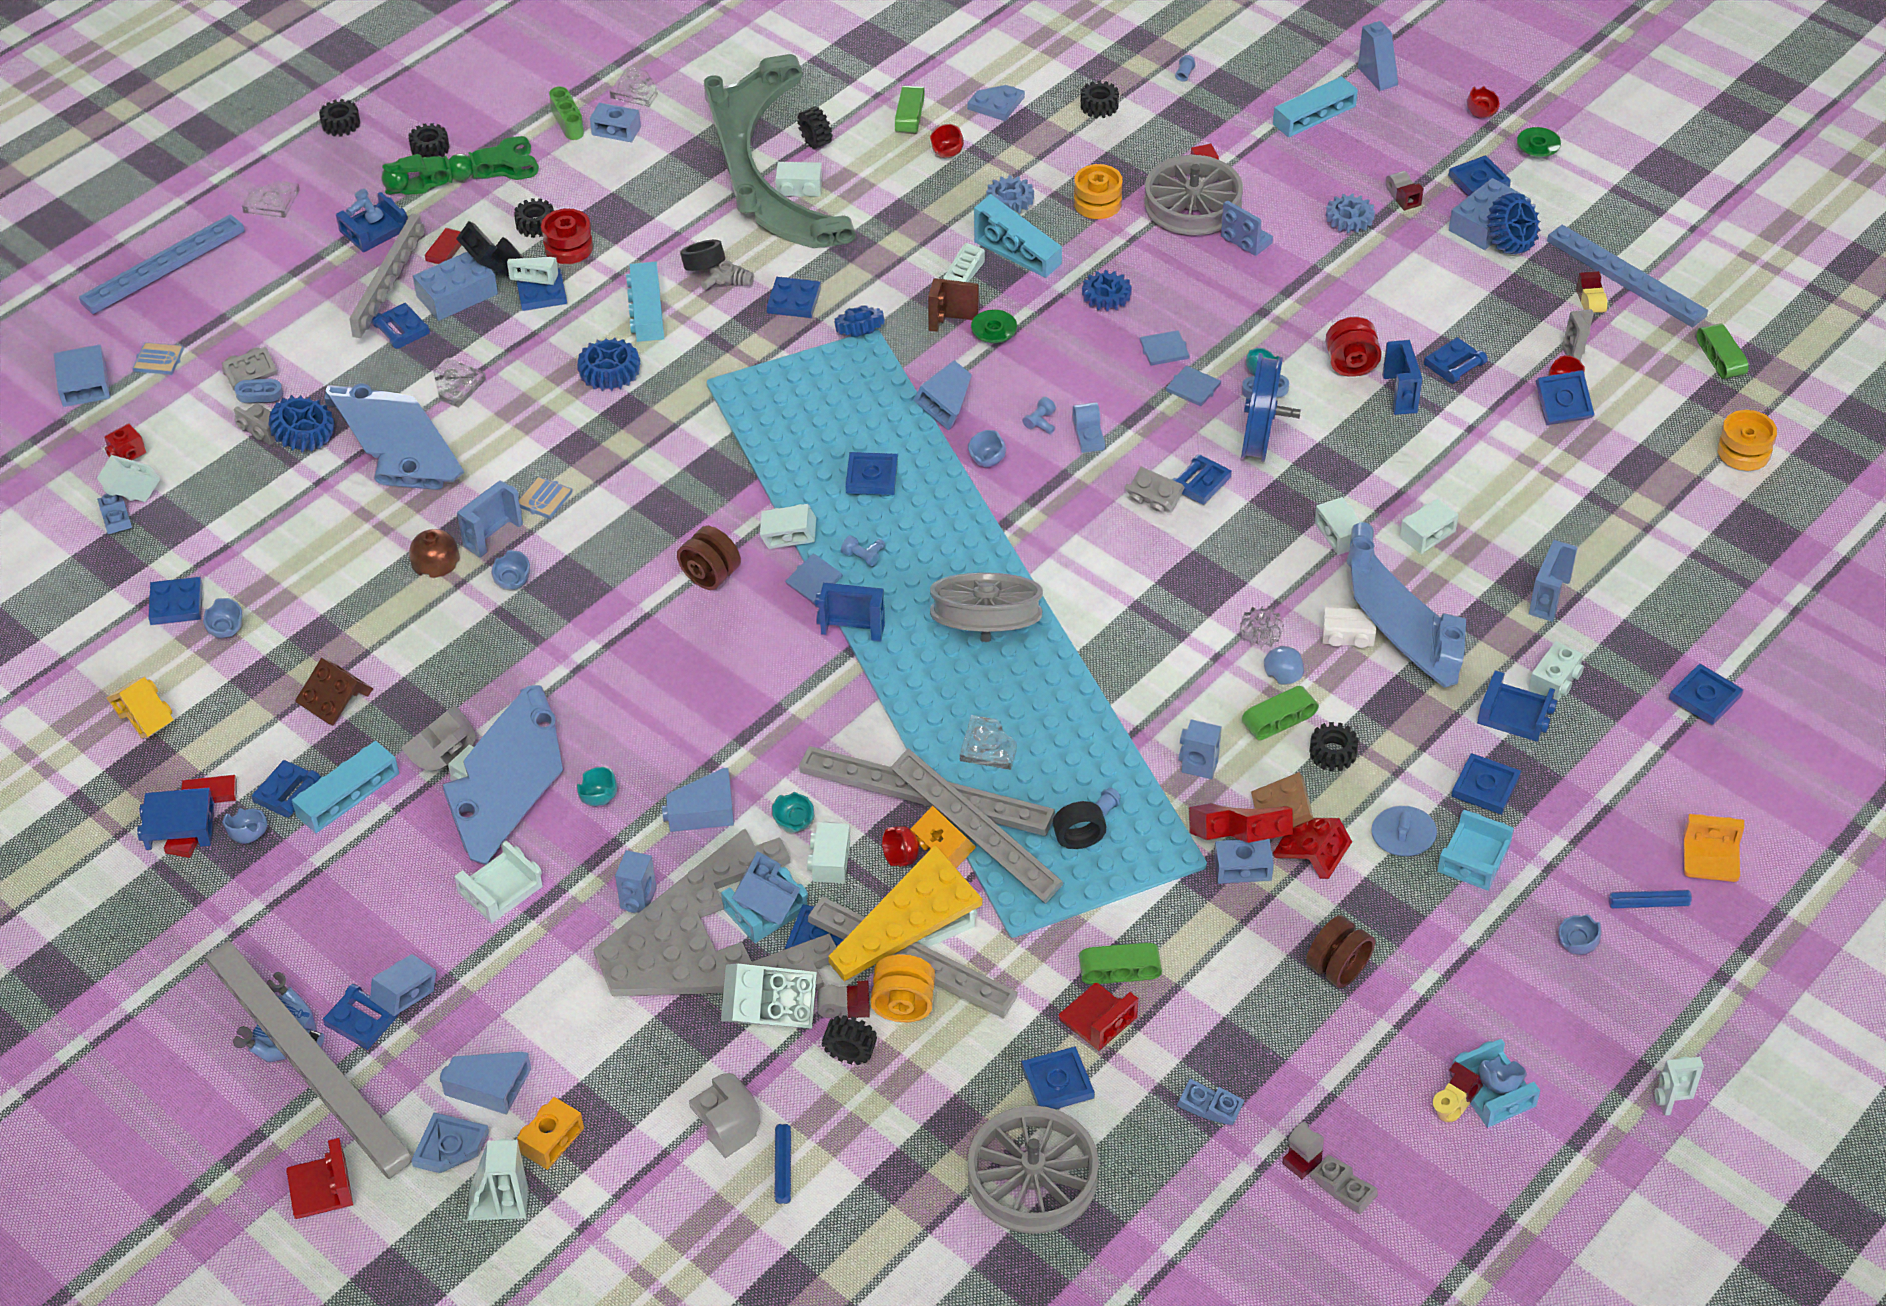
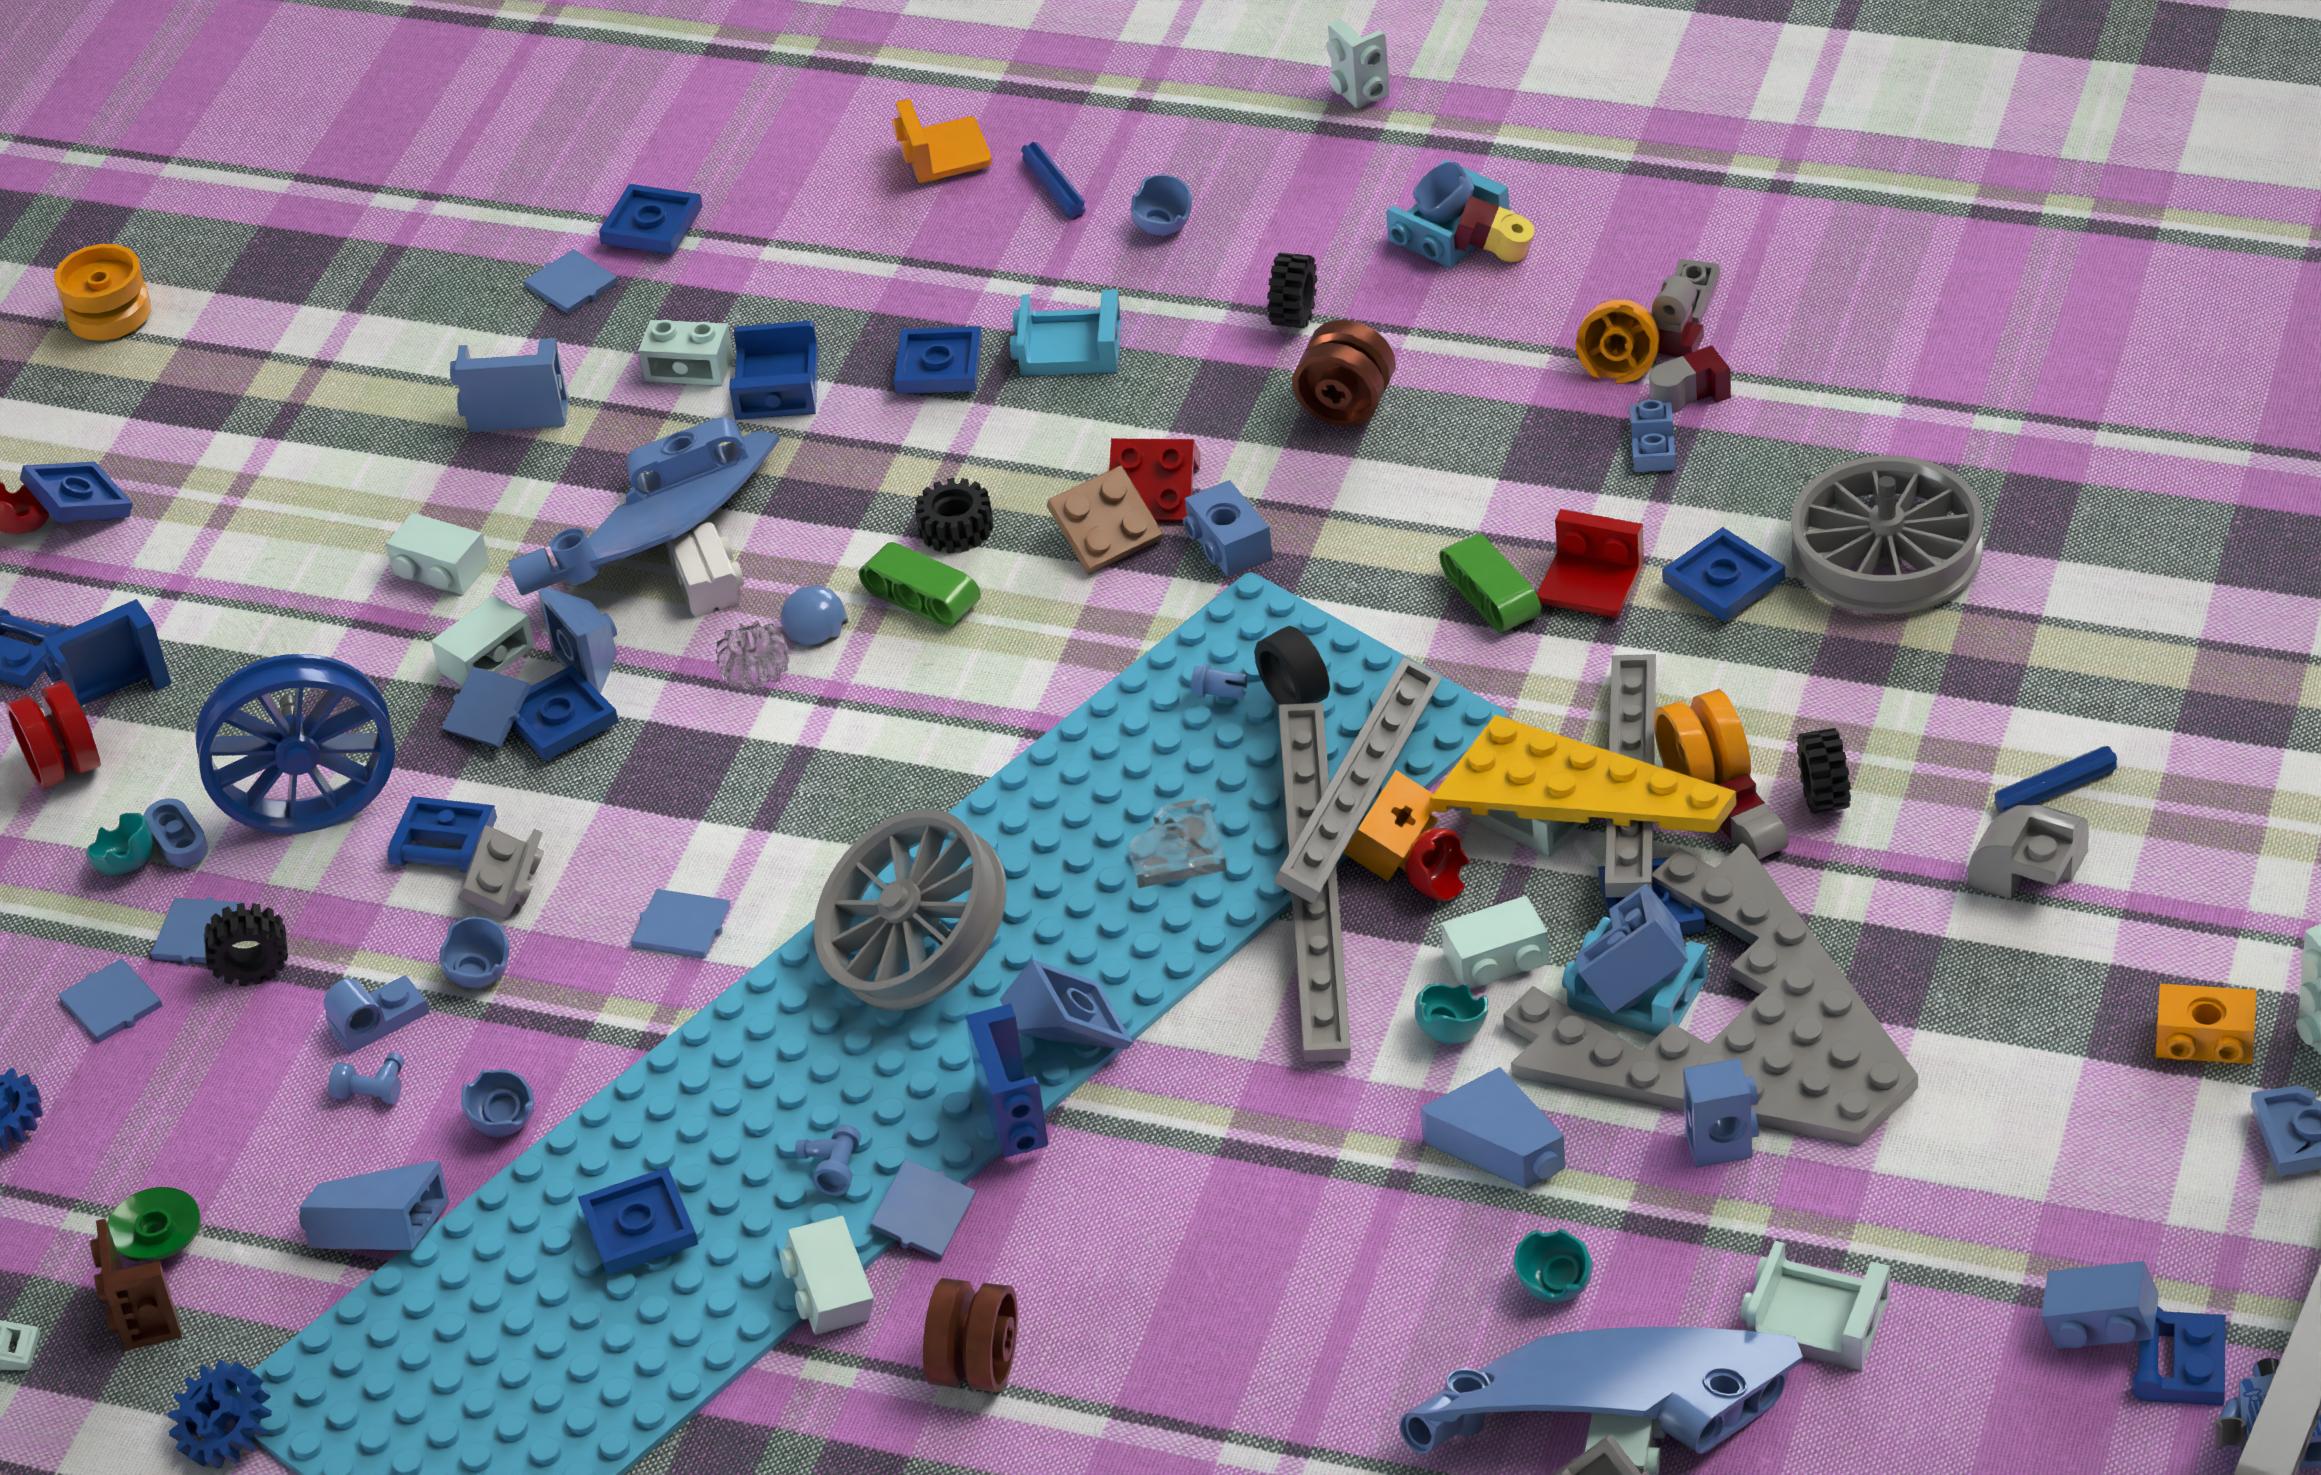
camera: 110 degrees left, 5 degrees down
medium blue slope [440,1051,531,1115] -> none
light aqua slope [721,964,817,1029] -> none
medium blue brick [1178,719,1222,780] -> none
red arch [1189,803,1293,843] -> none
medium blue shield [1372,806,1437,856] -> none
none -> black tyre [204,903,288,986]
none -> medium blue hair [439,917,509,989]
none -> medium blue piece [441,667,532,748]
none -> blue plate [511,665,619,762]
none -> medium blue piece [524,249,618,315]
none -> medium blue slope [538,587,617,694]
none -> medium blue piece [631,889,731,959]
none -> medium blue slope [999,959,1133,1049]
none -> black tyre [1267,252,1317,328]
none -> light orange cylinder [1576,298,1659,384]
none -> leg [1649,345,1731,412]

